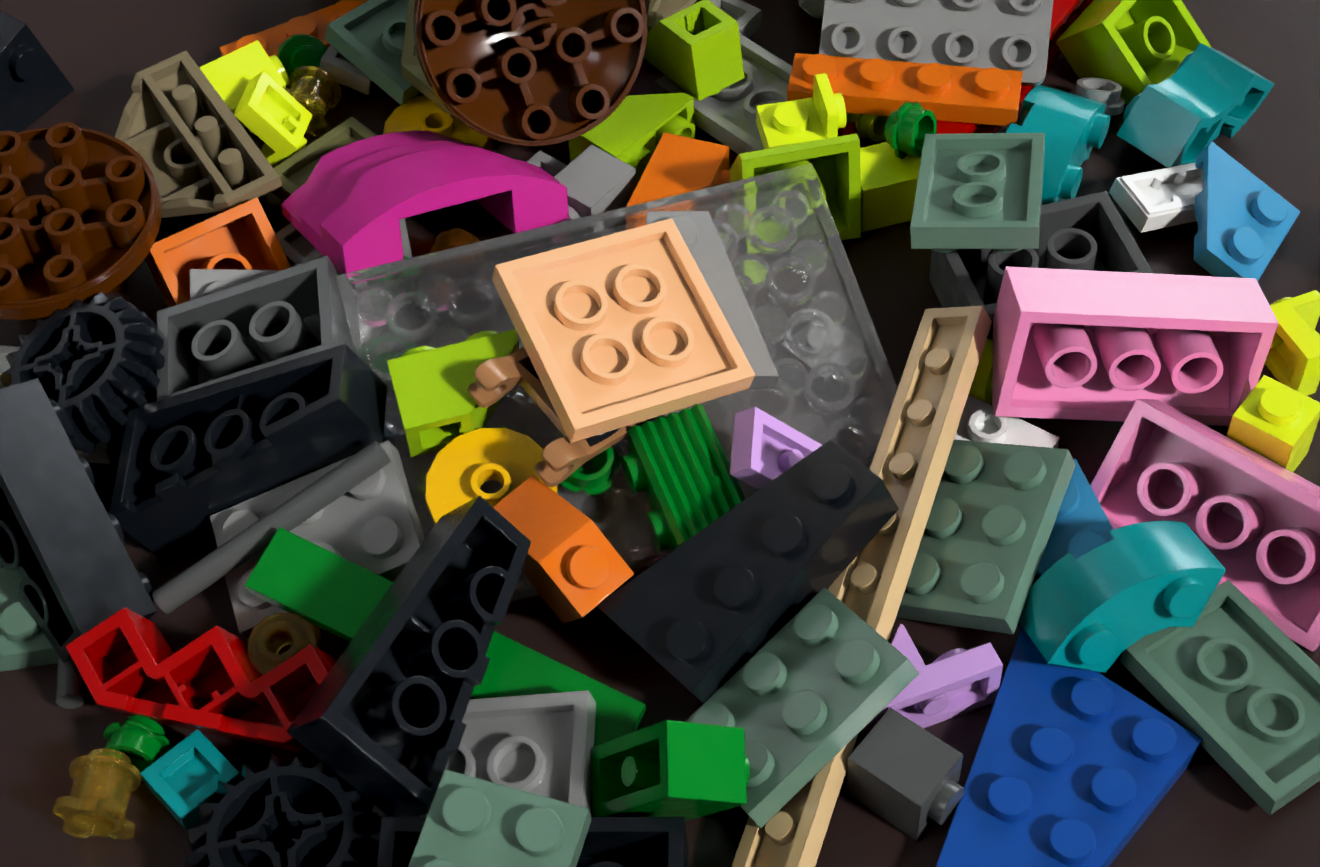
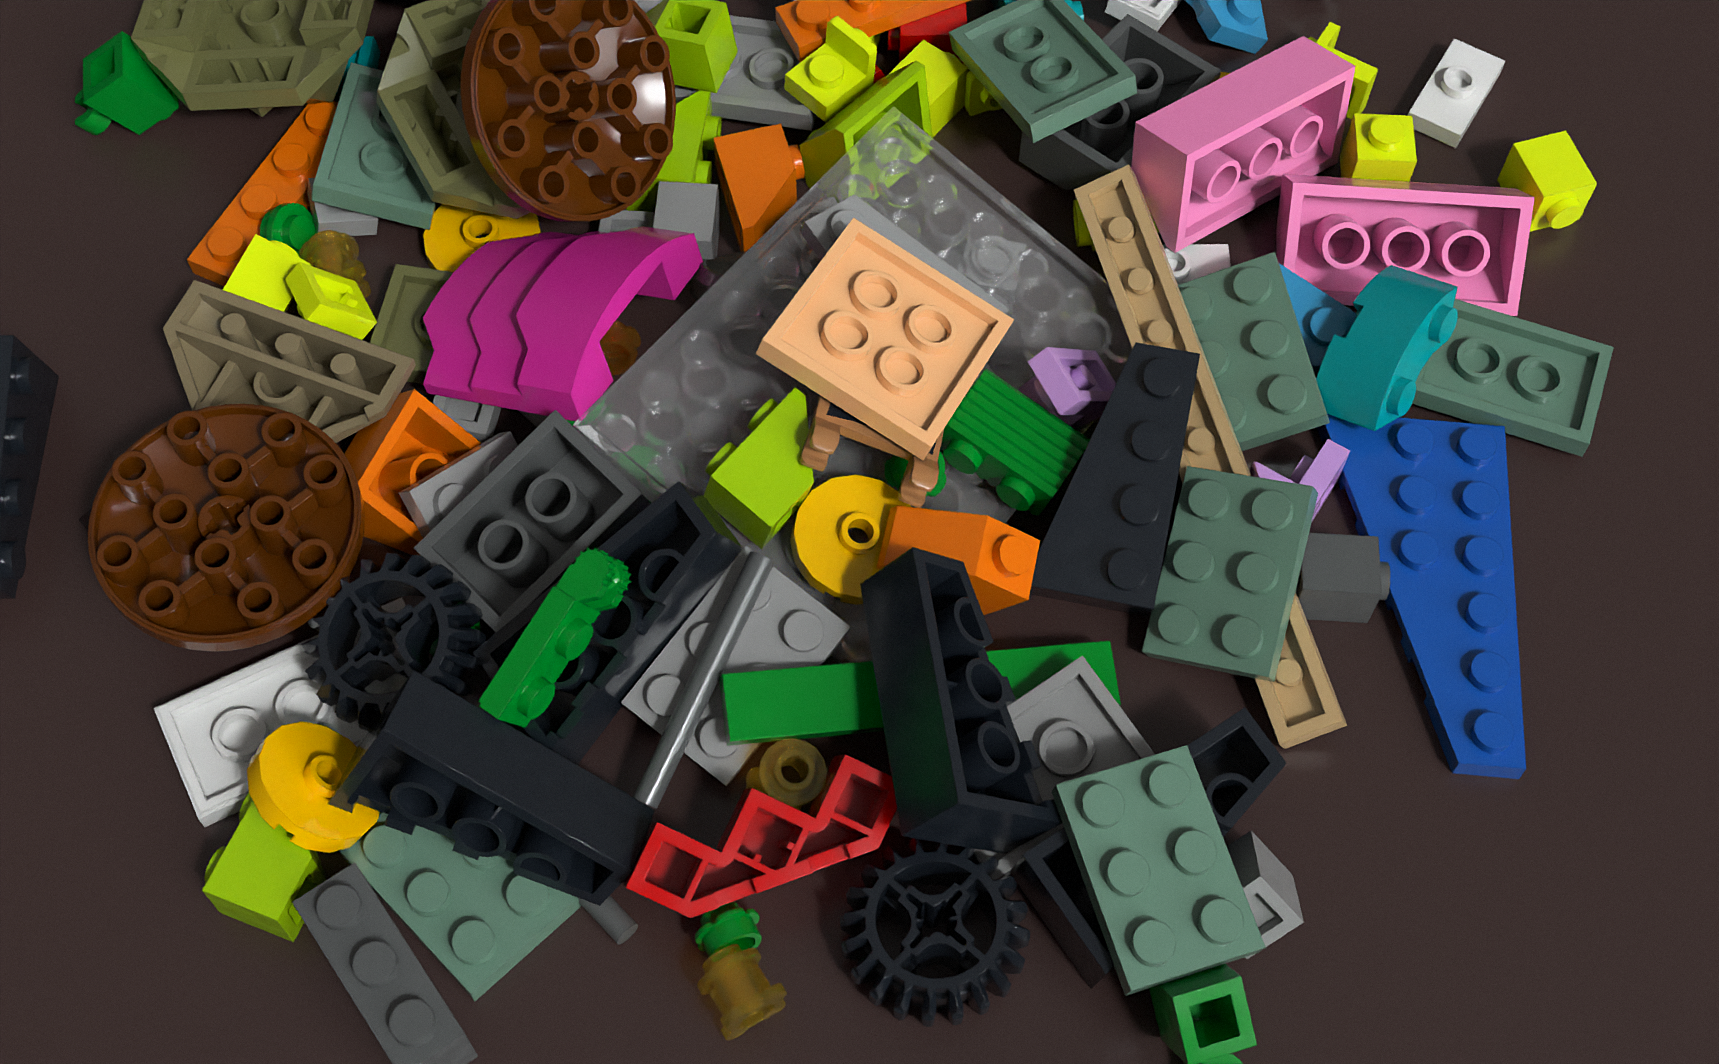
camera: 40 degrees left, 10 degrees up
teal plate [140,729,243,832] -> none
green brick [591,720,750,821] -> none
green plate [885,102,937,159] -> none
none -> green hinge [479,547,631,728]

